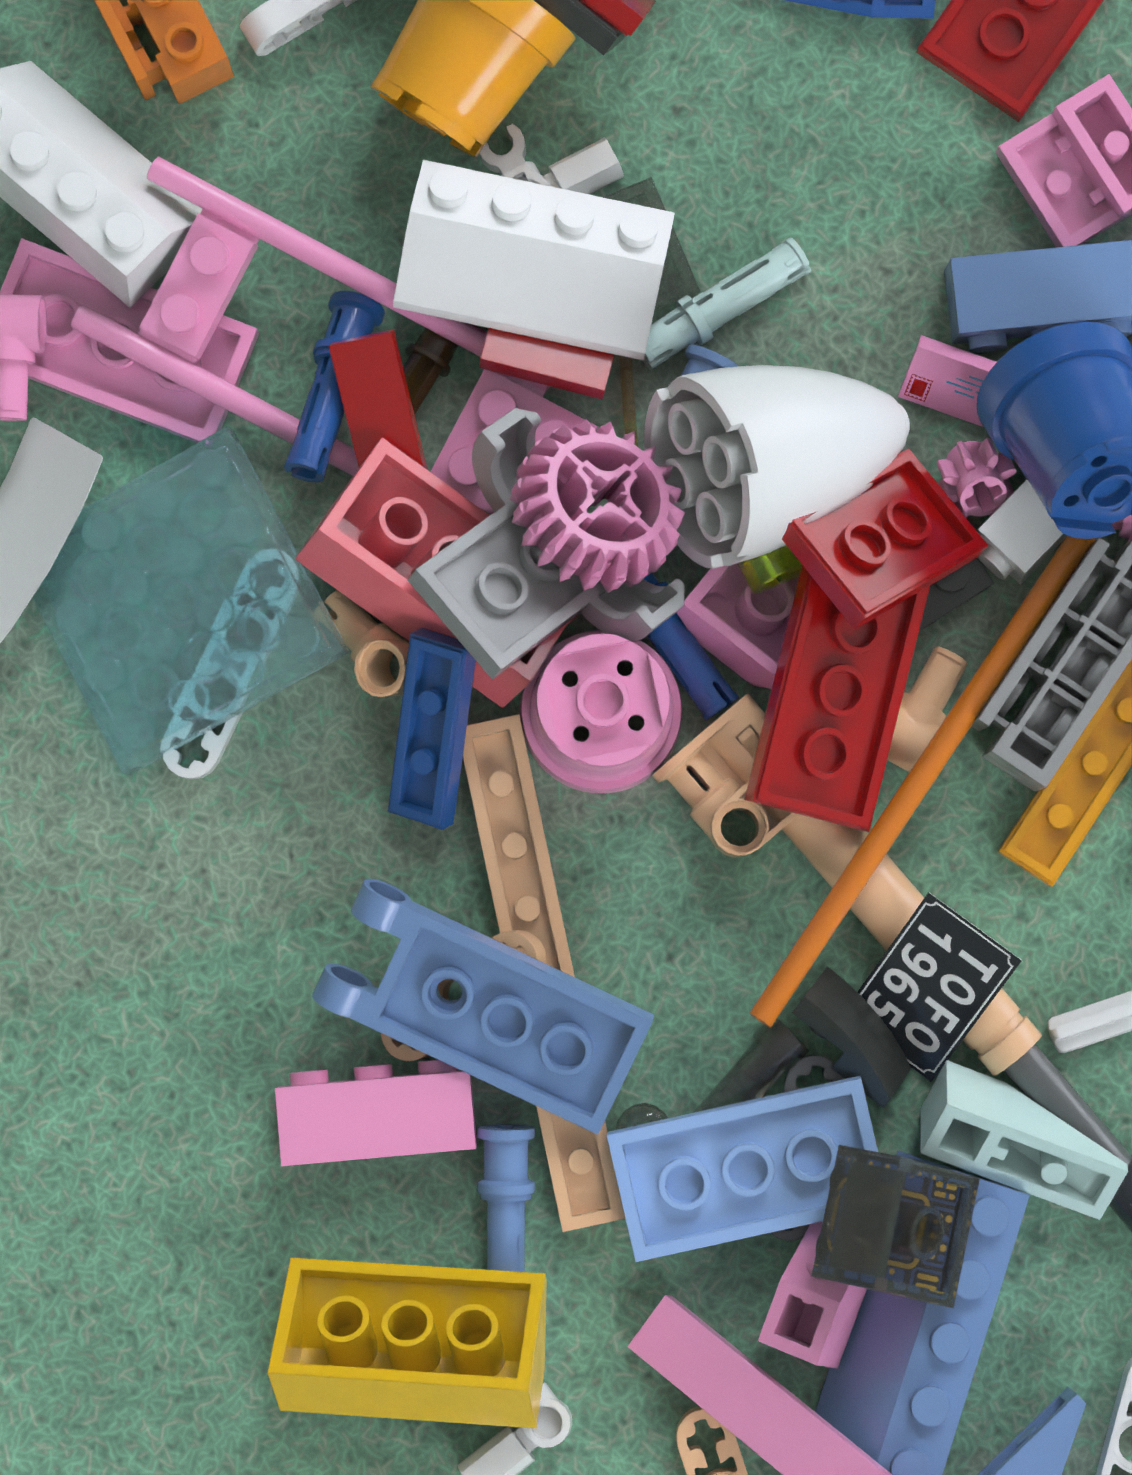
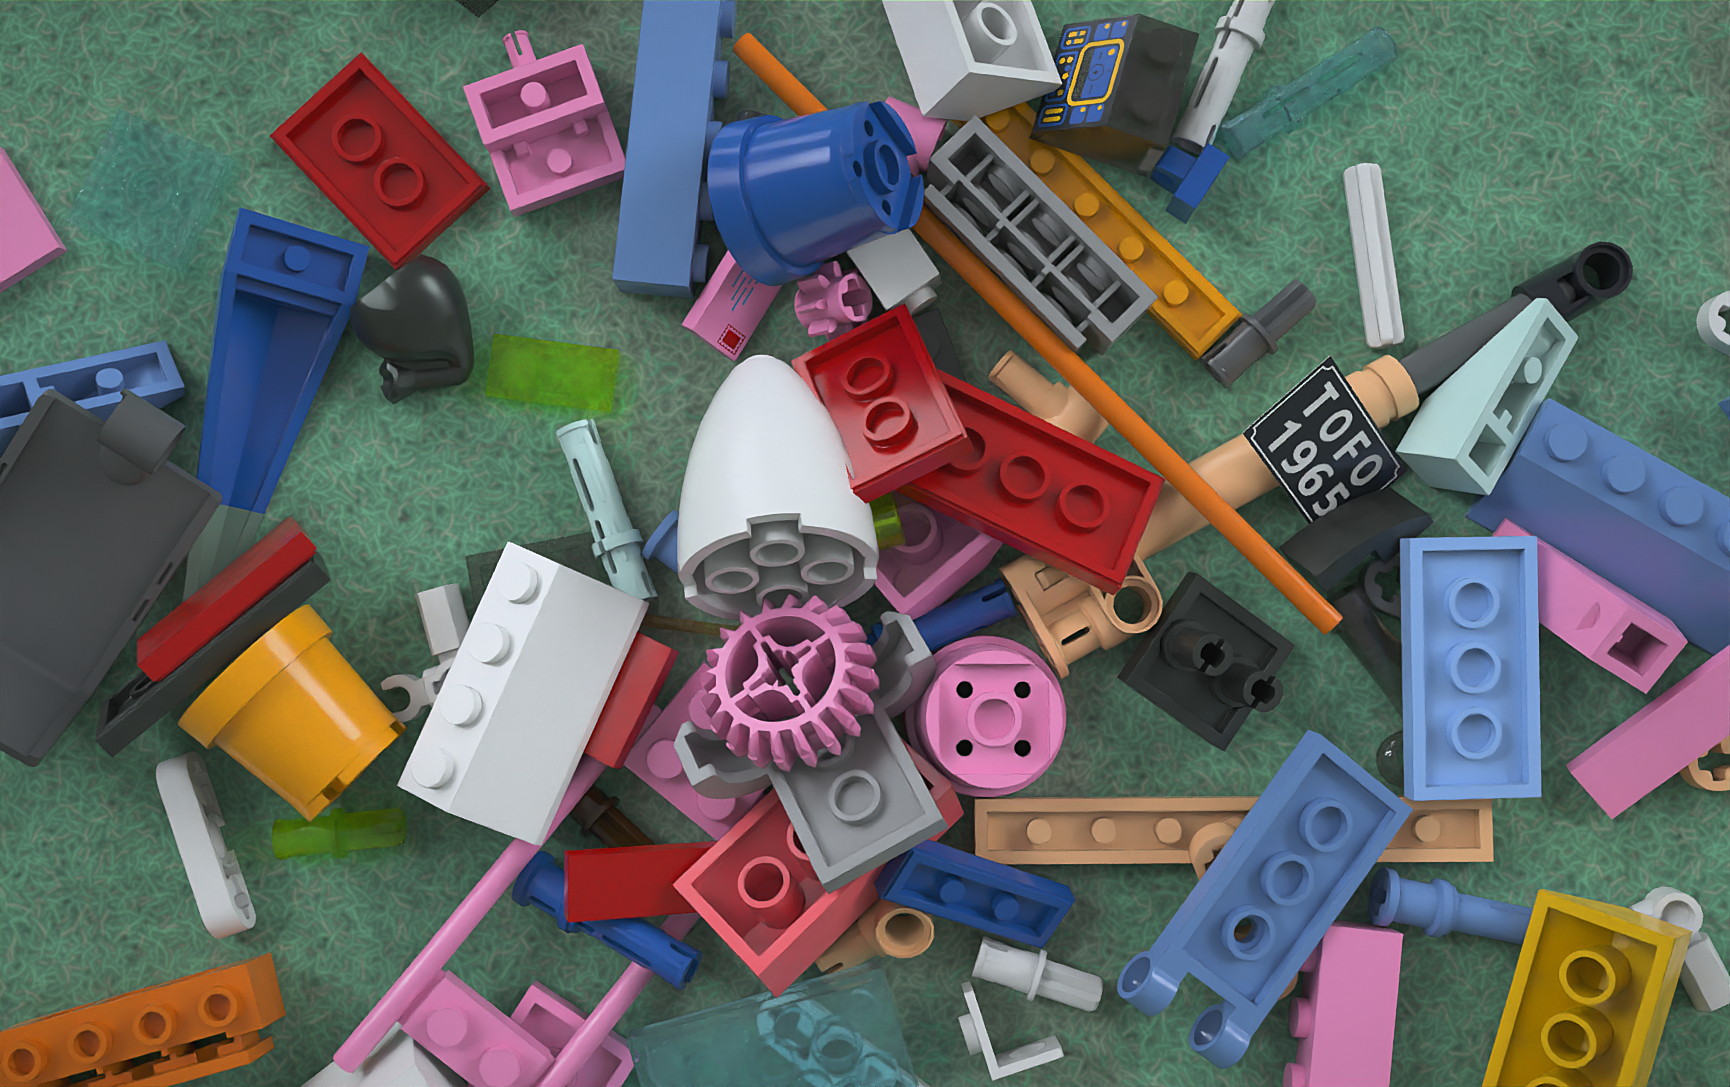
camera: 75 degrees left, 0 degrees up
clear smoke slope [811,1145,980,1308] -> none
none -> clear neon green axle [272,807,408,860]
none -> pearl dark grey piece [350,254,474,405]
none -> clear neon green plate [485,334,621,414]
none -> white bracket [958,981,1064,1081]
none -> white axle [972,936,1104,1012]
none -> pearl dark grey plate [1117,572,1295,751]
none -> dark grey axle [1200,280,1317,389]

